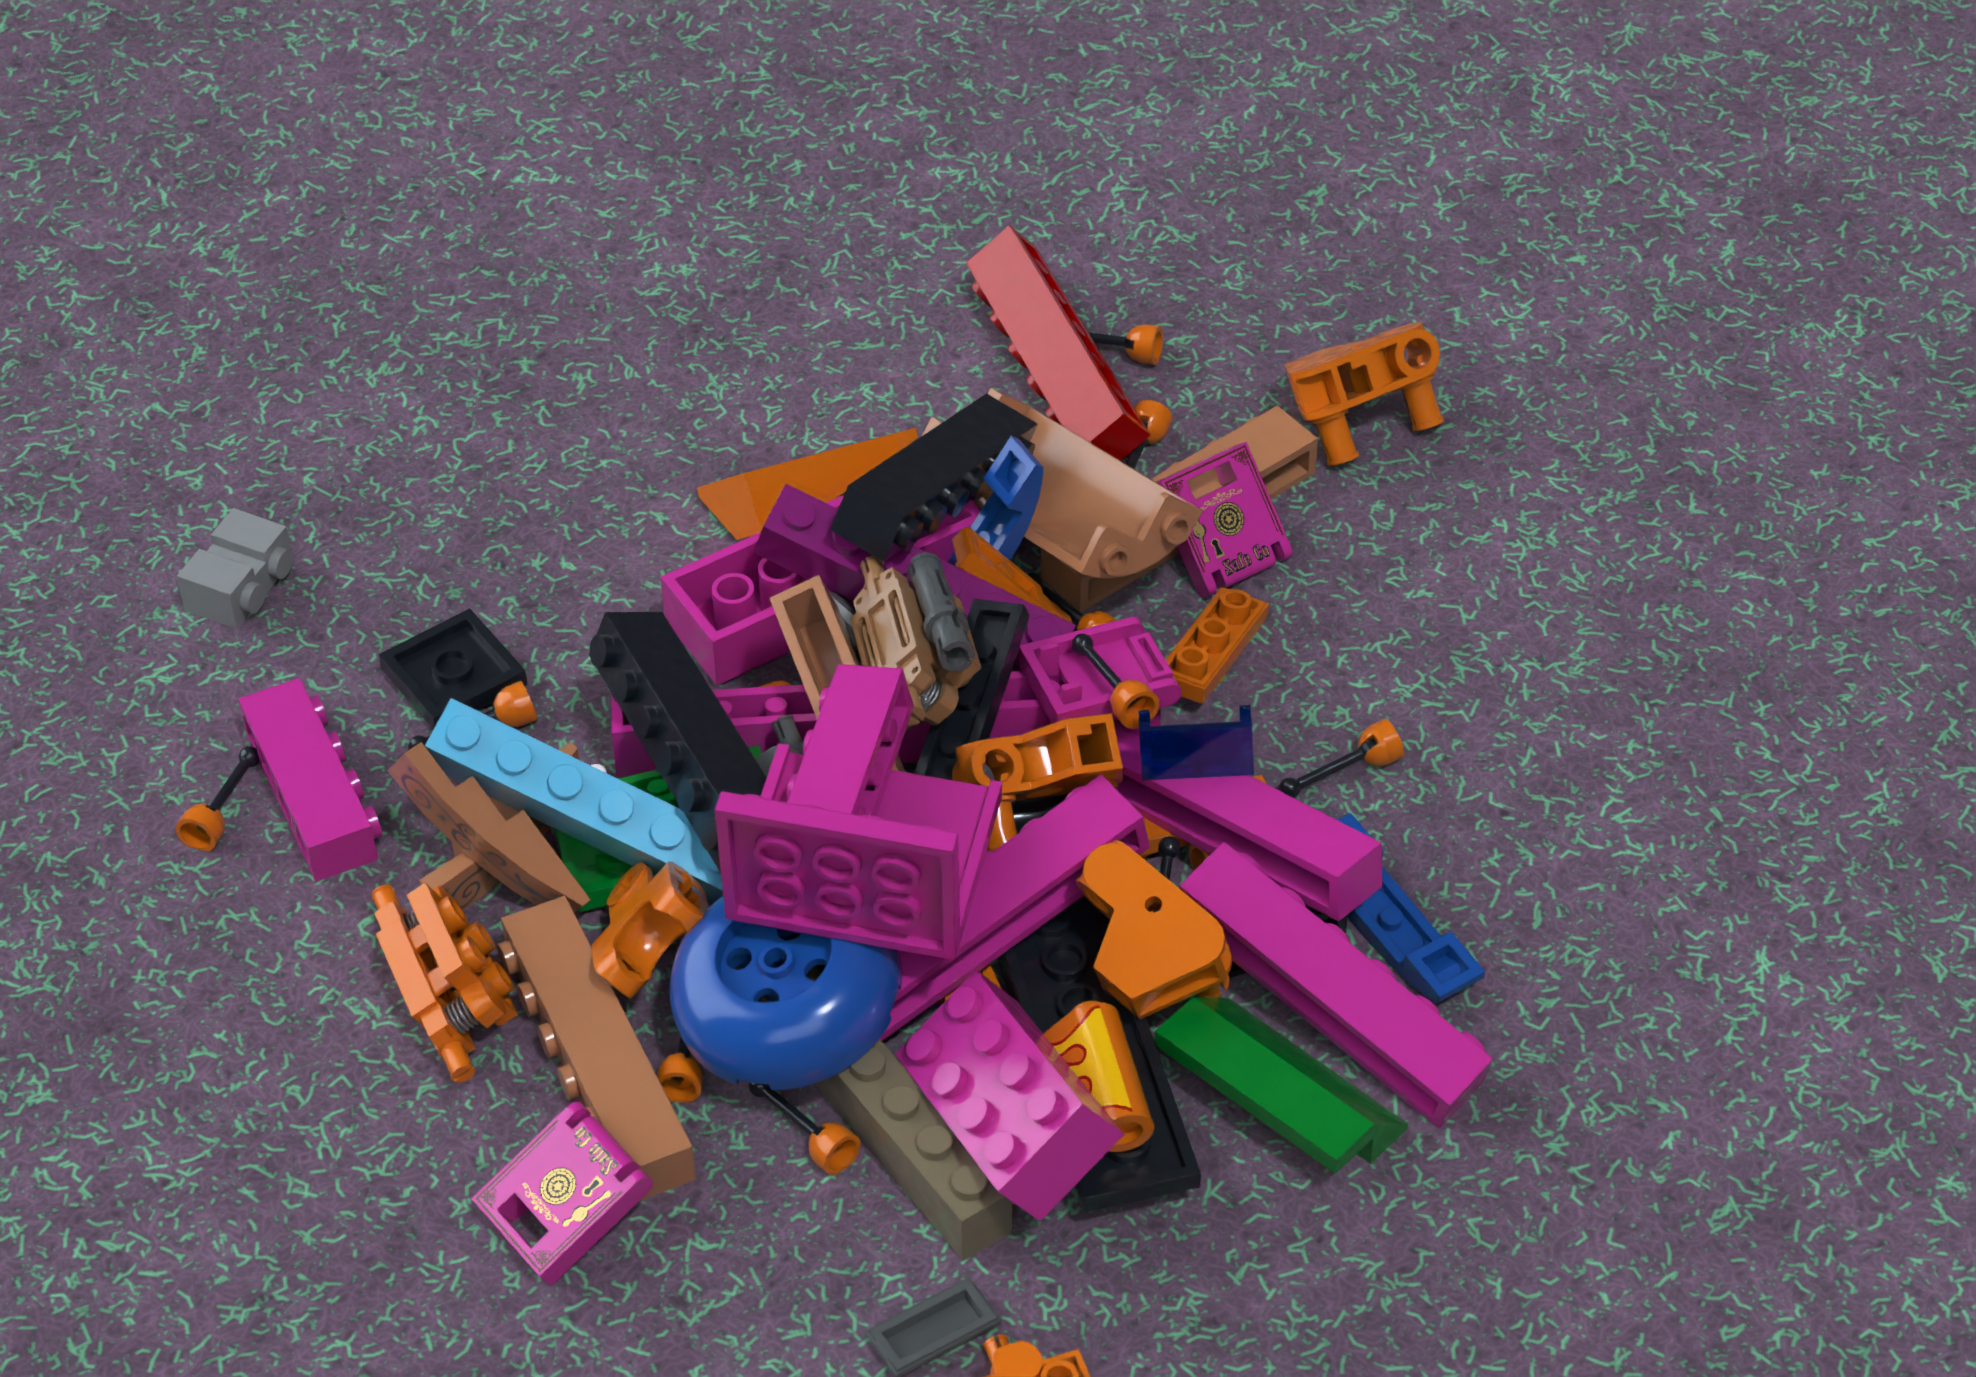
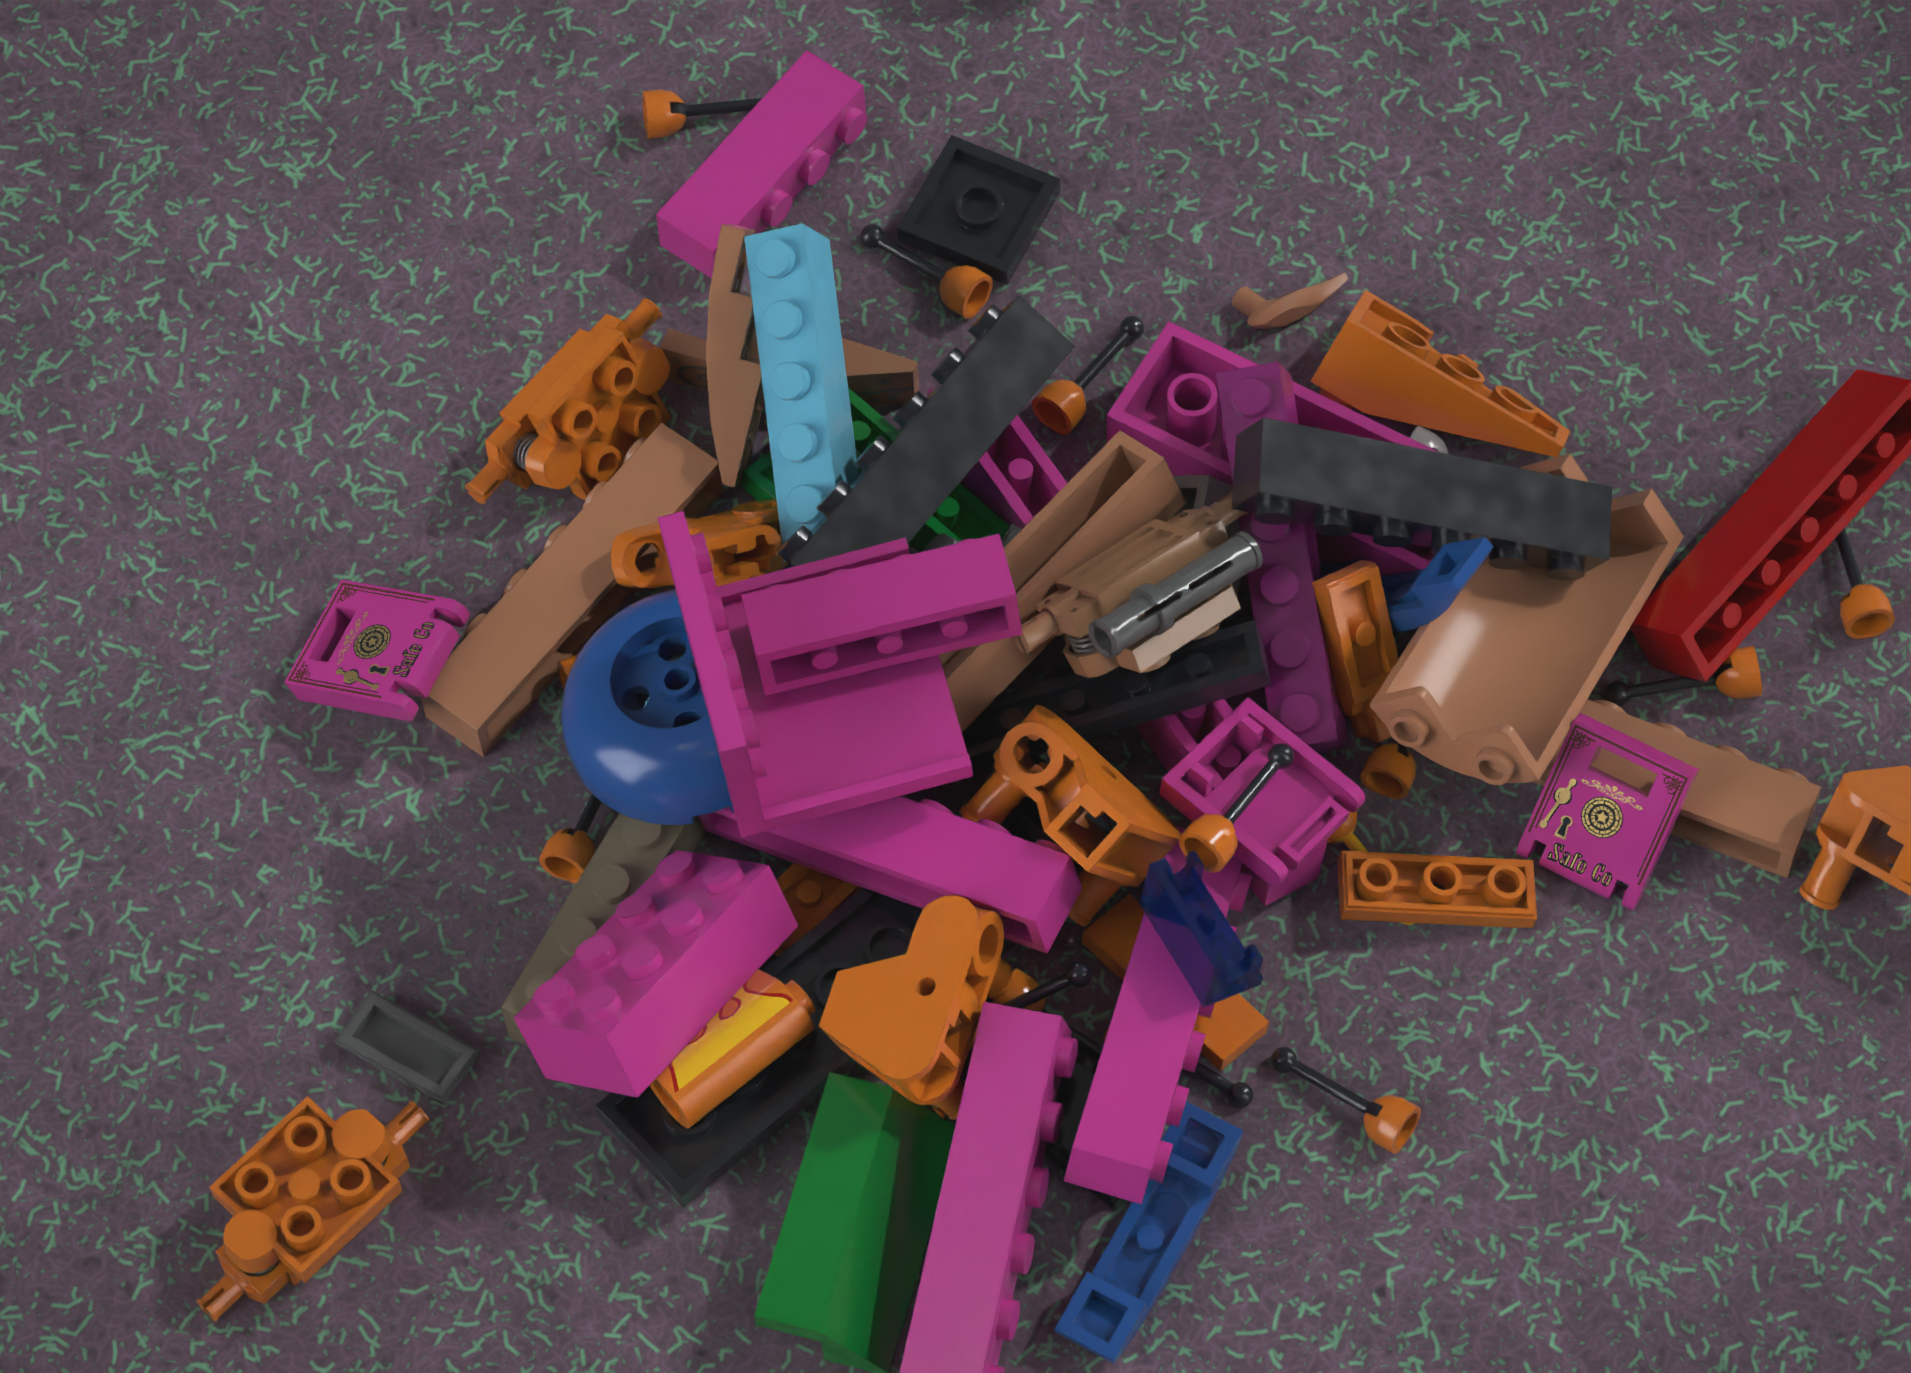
camera: 65 degrees right, 15 degrees up
none -> nougat bar [1232,272,1348,330]

